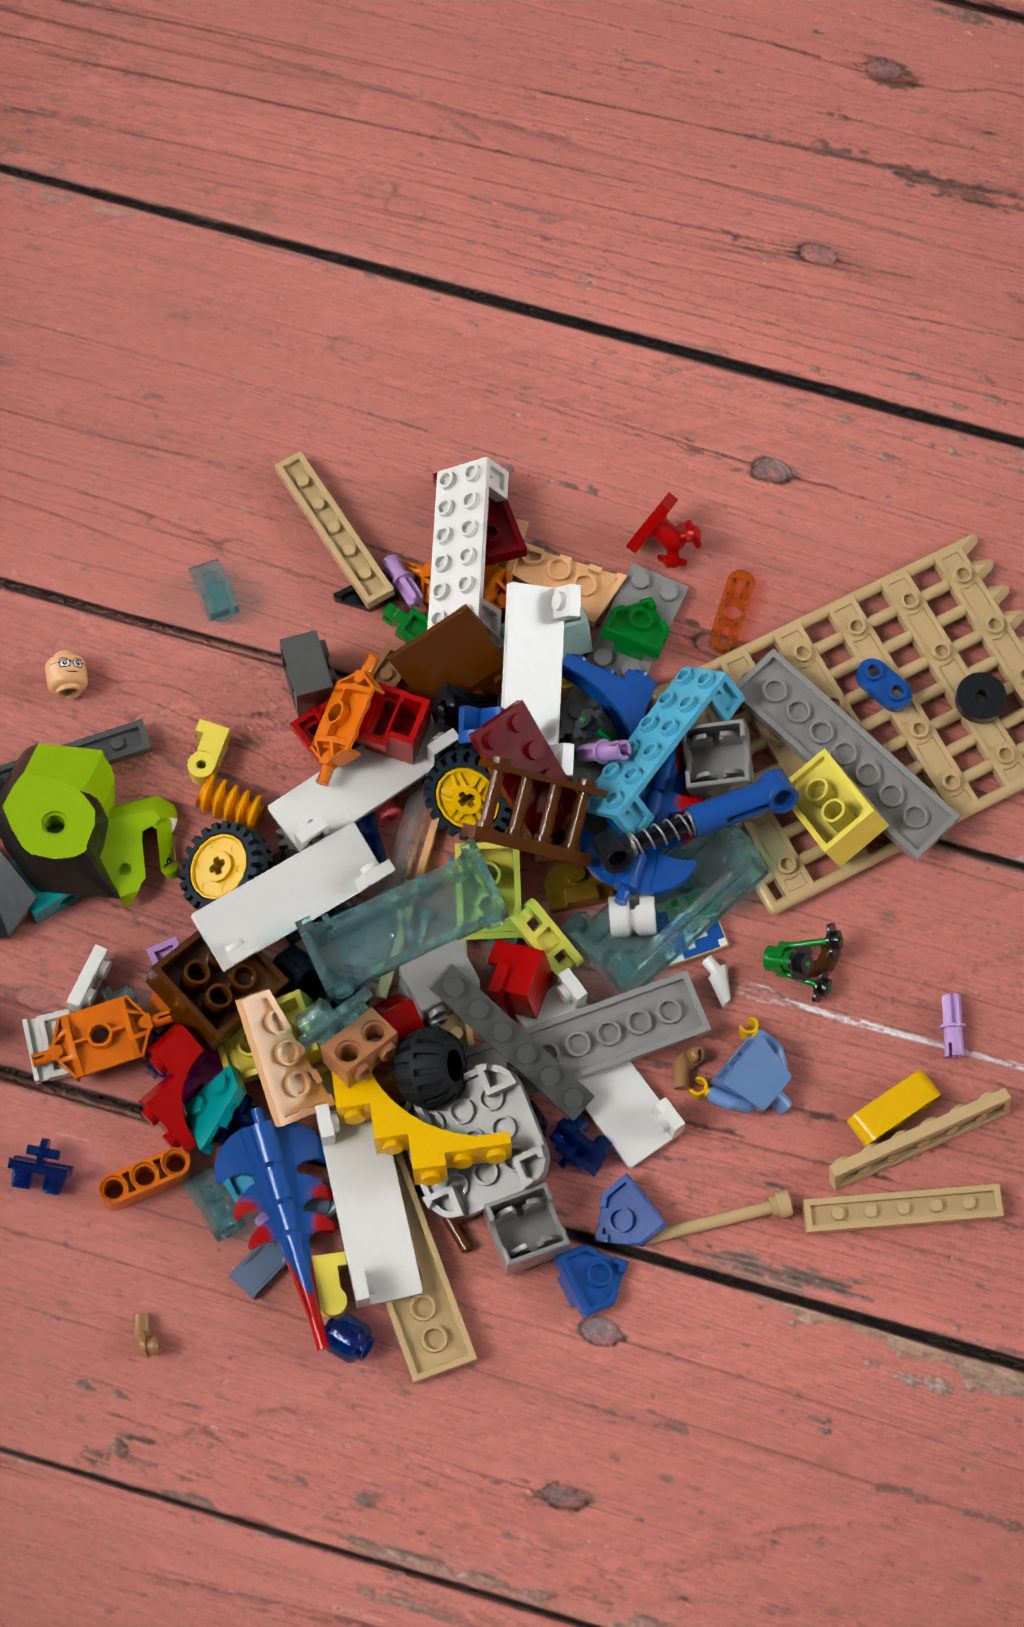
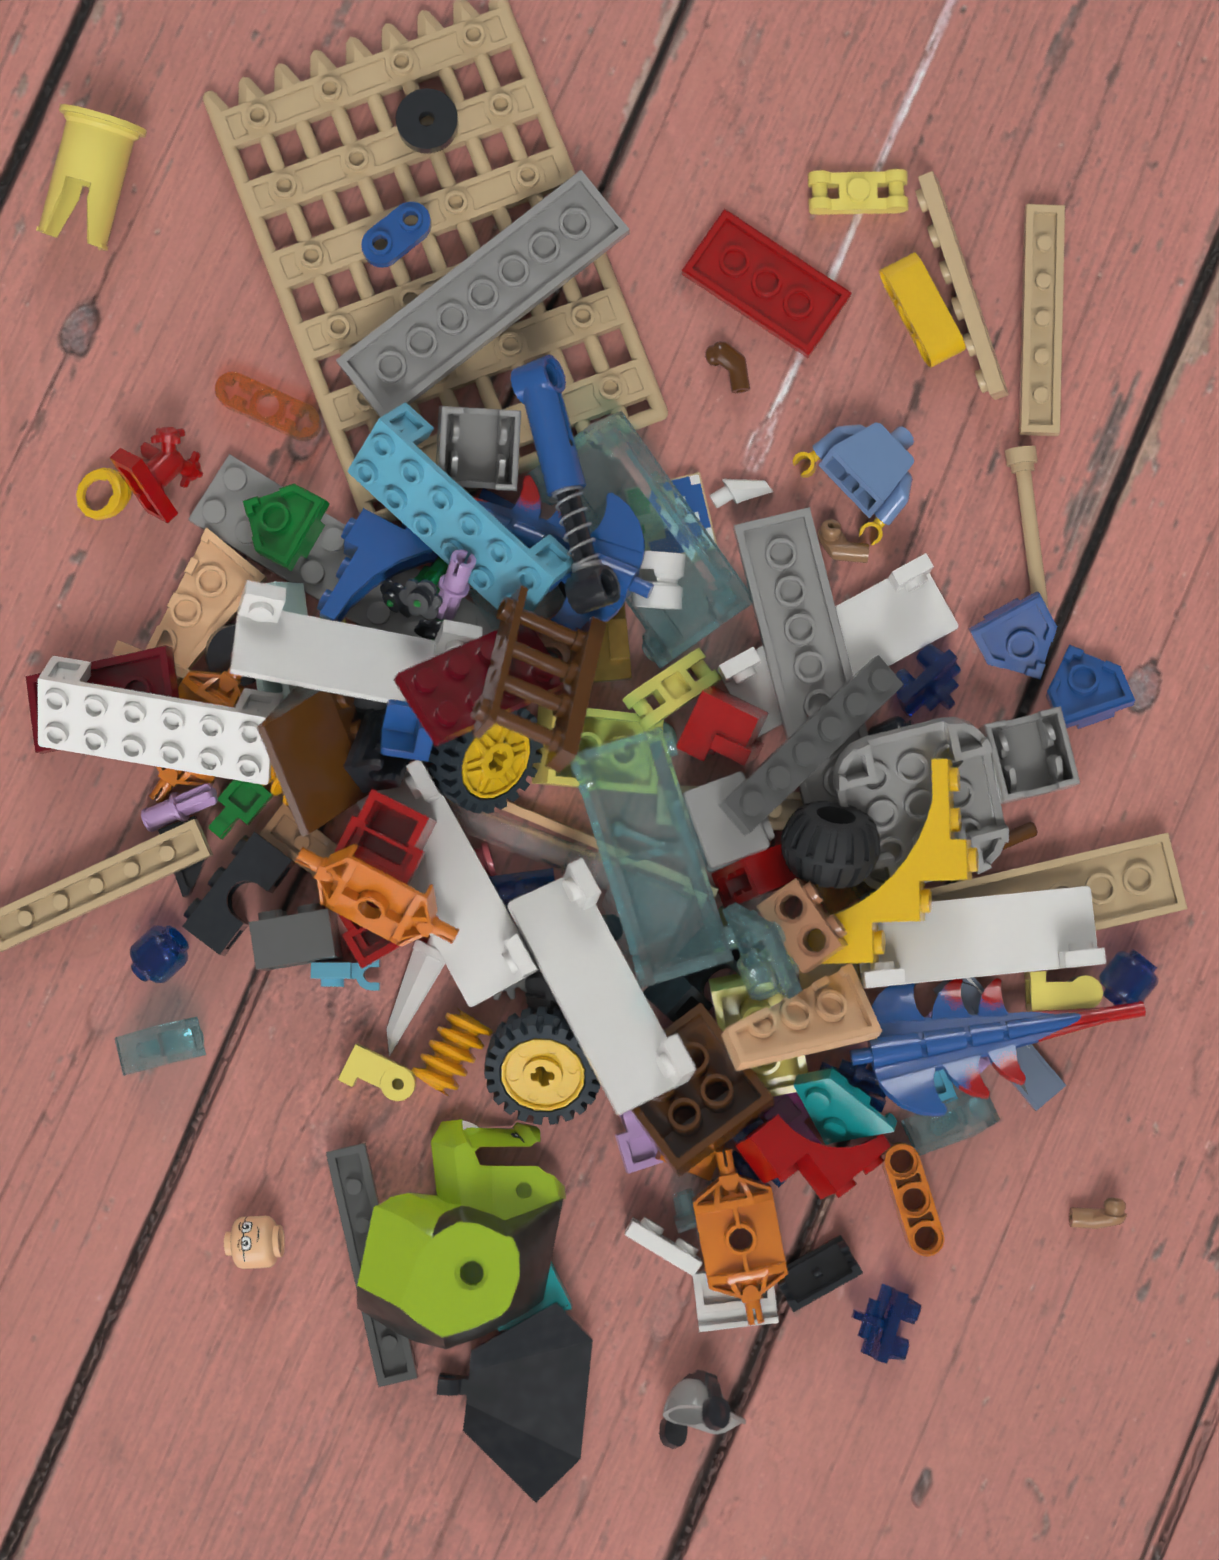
camera: 75 degrees left, 15 degrees up
plant [763,923,844,1003] -> none
light yellow slope [789,748,890,867] -> none
lavender axle [940,993,966,1059] -> none
none -> light yellow piece [36,104,147,251]
none -> yellow piece [76,467,132,521]
none -> clear blue head [130,925,189,983]
none -> black arch [182,832,296,956]
none -> medium azure plate [311,959,381,991]
none -> white bar [386,937,445,1056]
none -> red tile [681,208,852,359]
none -> black hinge [777,1235,863,1313]
none -> light yellow plate [808,169,908,215]

